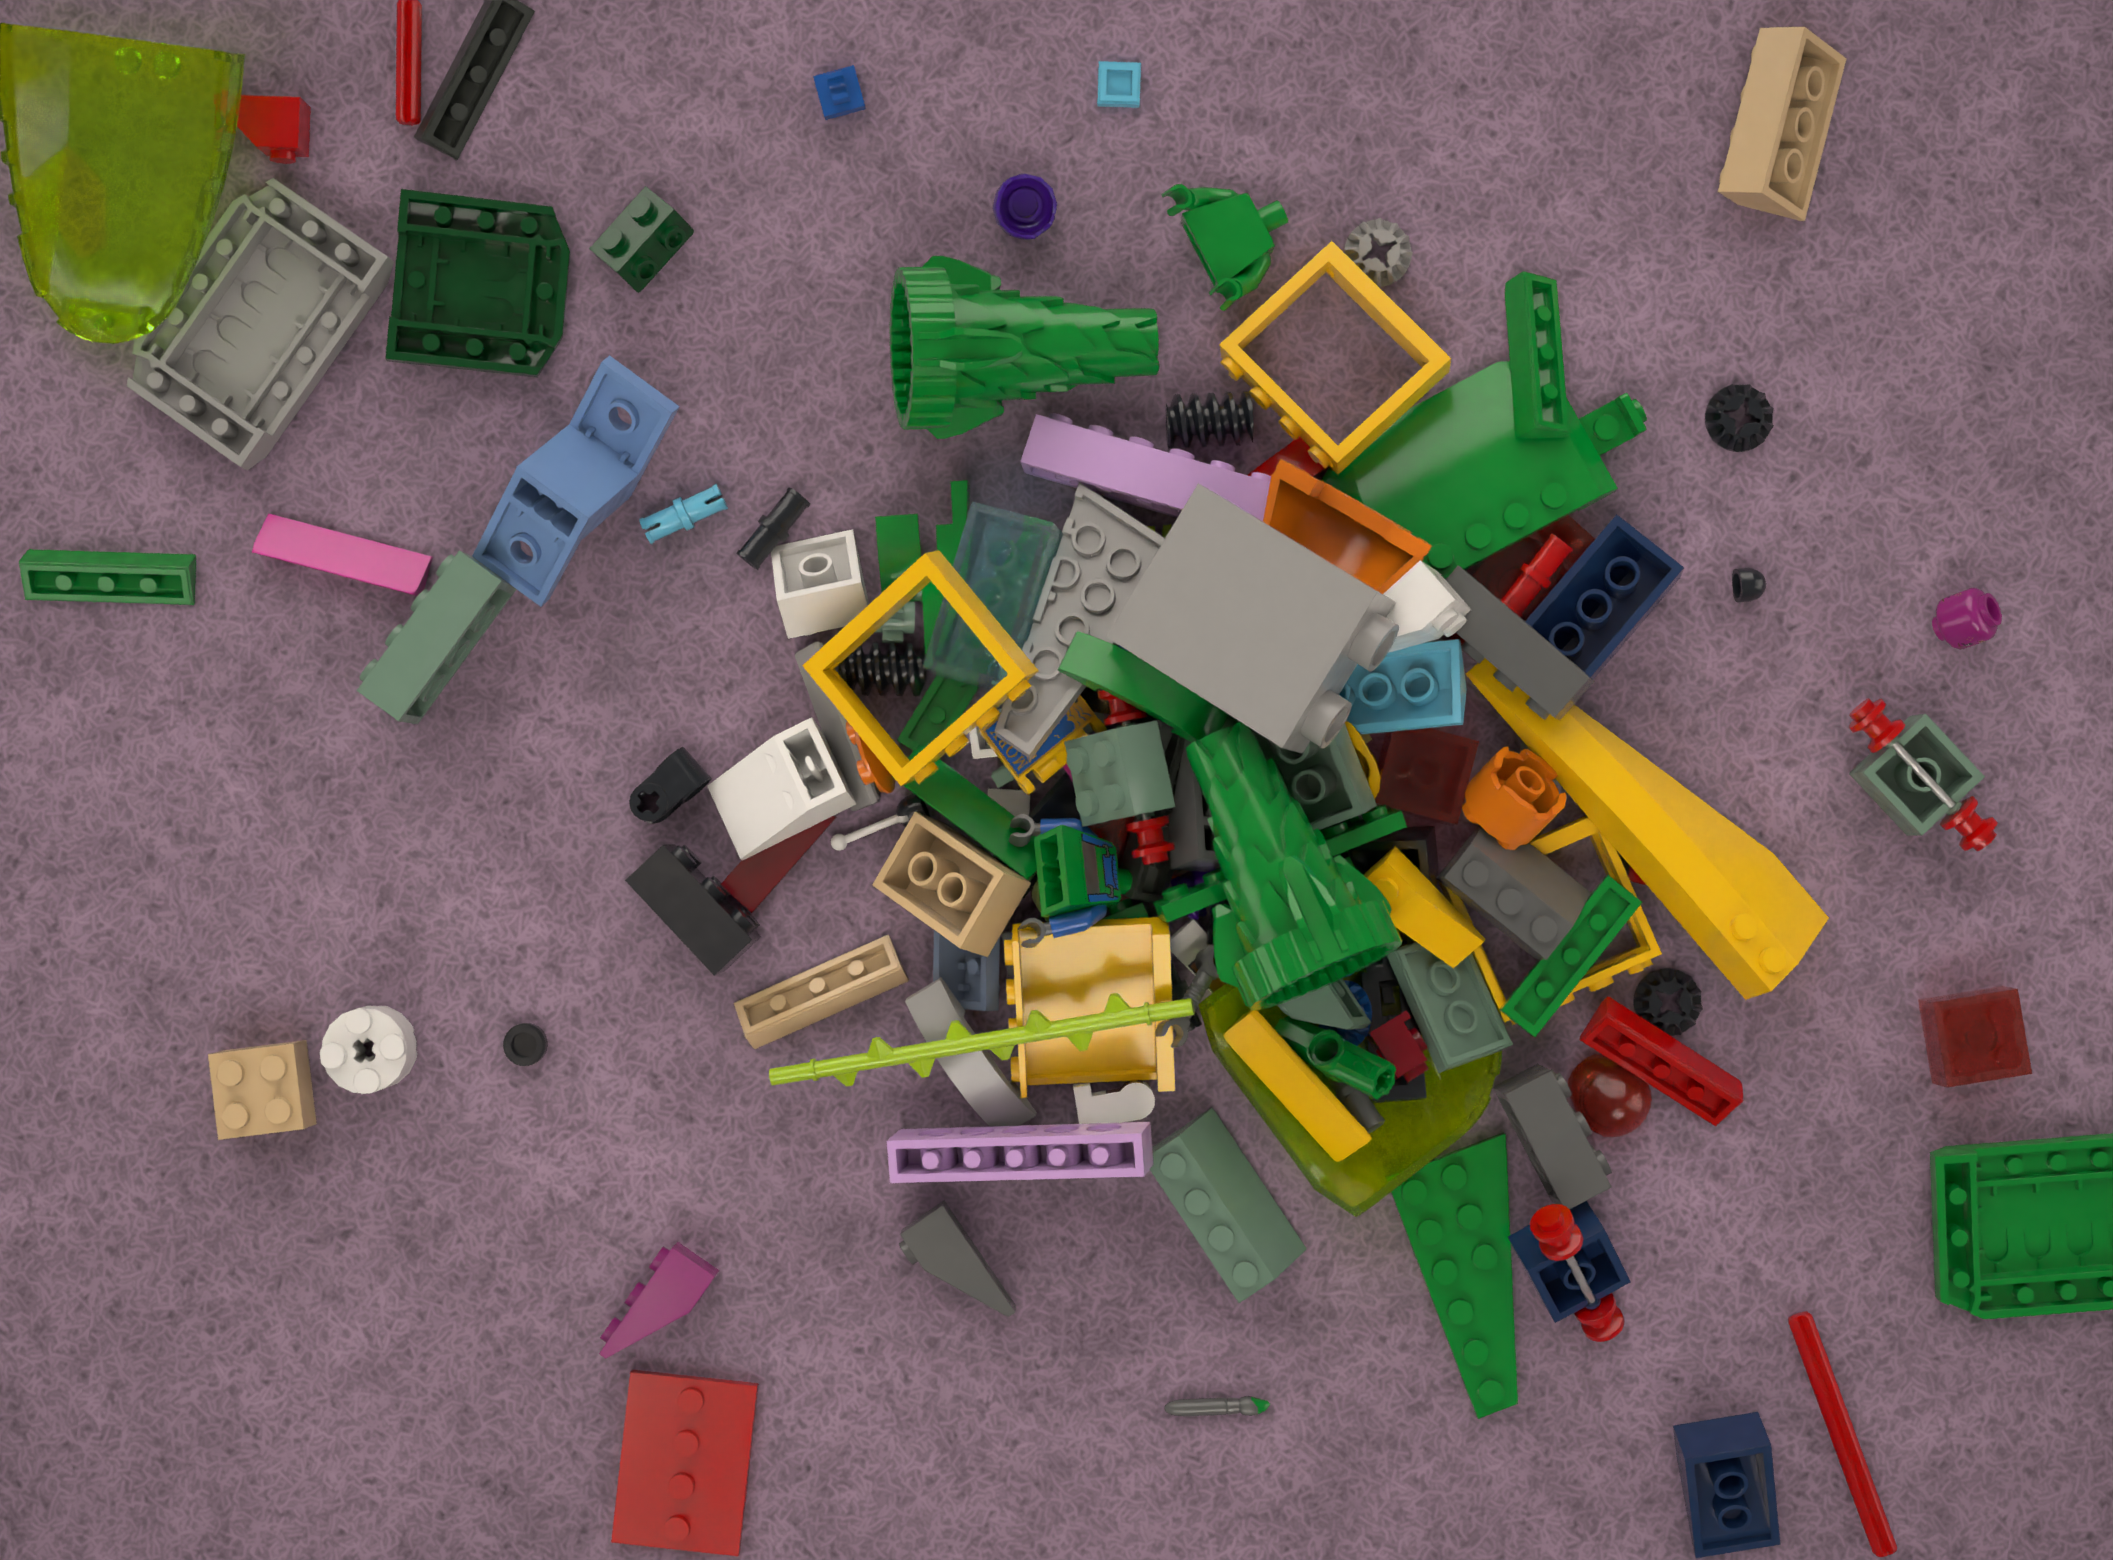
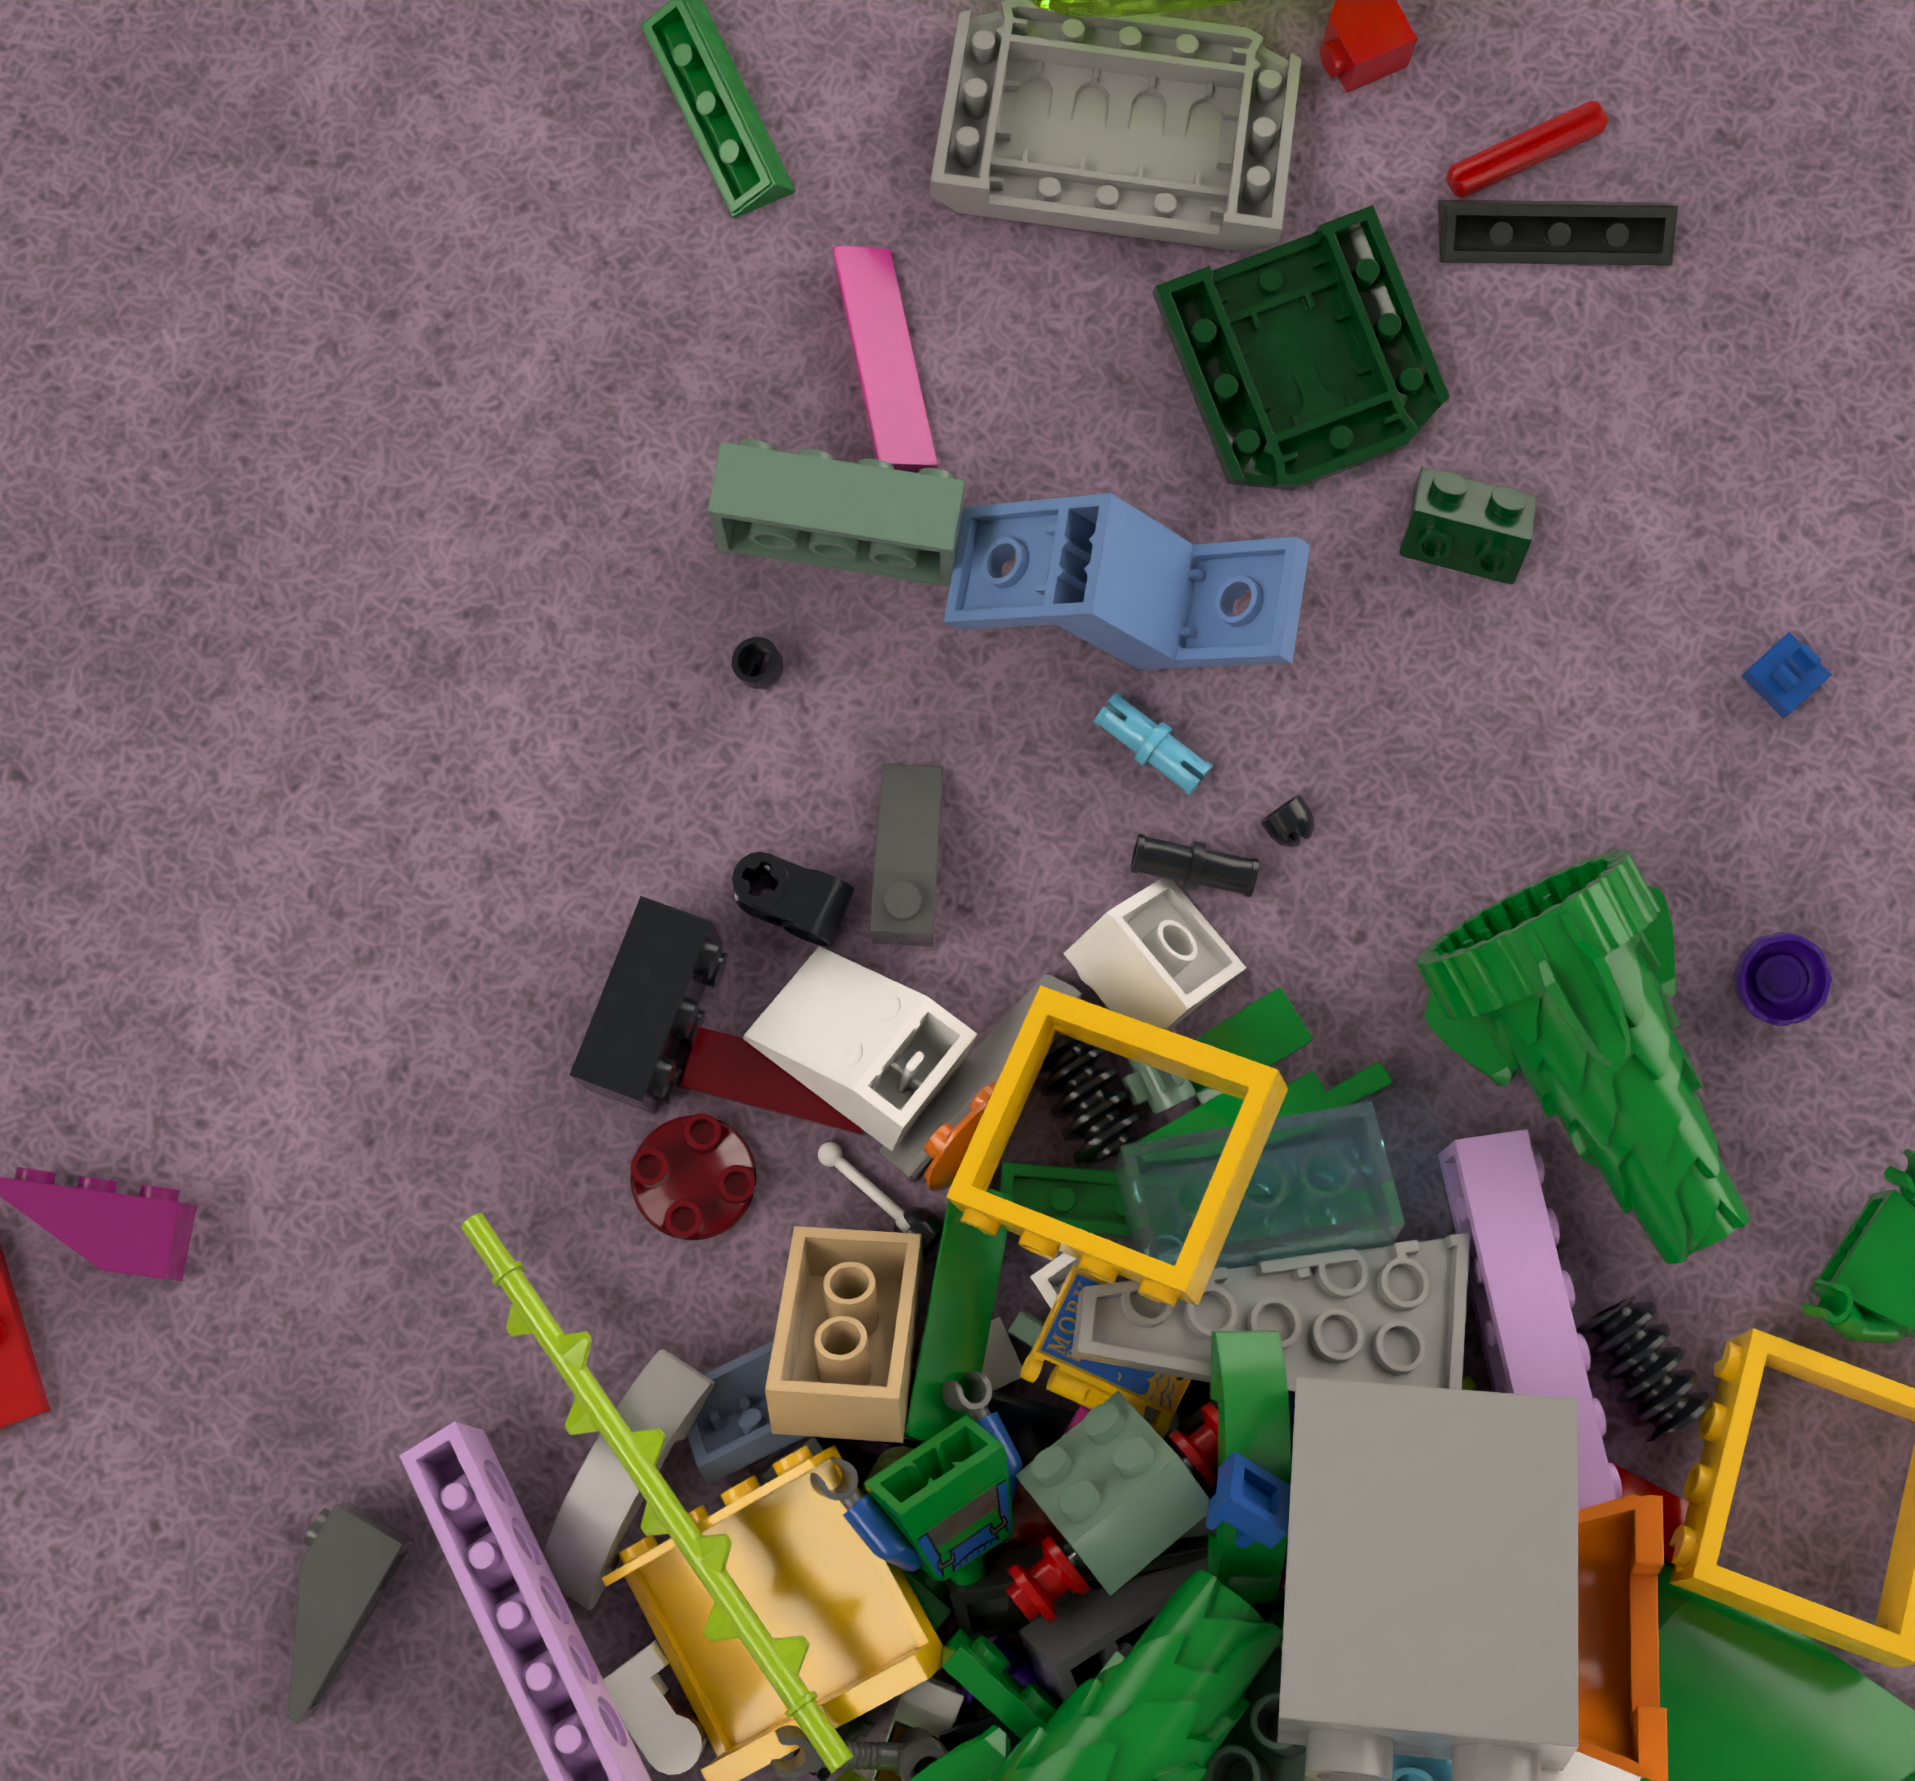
camera: 55 degrees right, 10 degrees down
tan brick [208,1040,317,1140] -> none
white brick [320,1006,417,1094] -> none
black tile [503,1023,548,1066] -> none
tan slope [734,934,909,1049] -> none
none -> dark red dish [631,1114,756,1240]
none -> black hinge [731,637,784,689]
none -> dark grey slope [870,764,943,947]
none -> blue tile [1206,1451,1291,1549]
none -> black hinge [1260,794,1314,847]

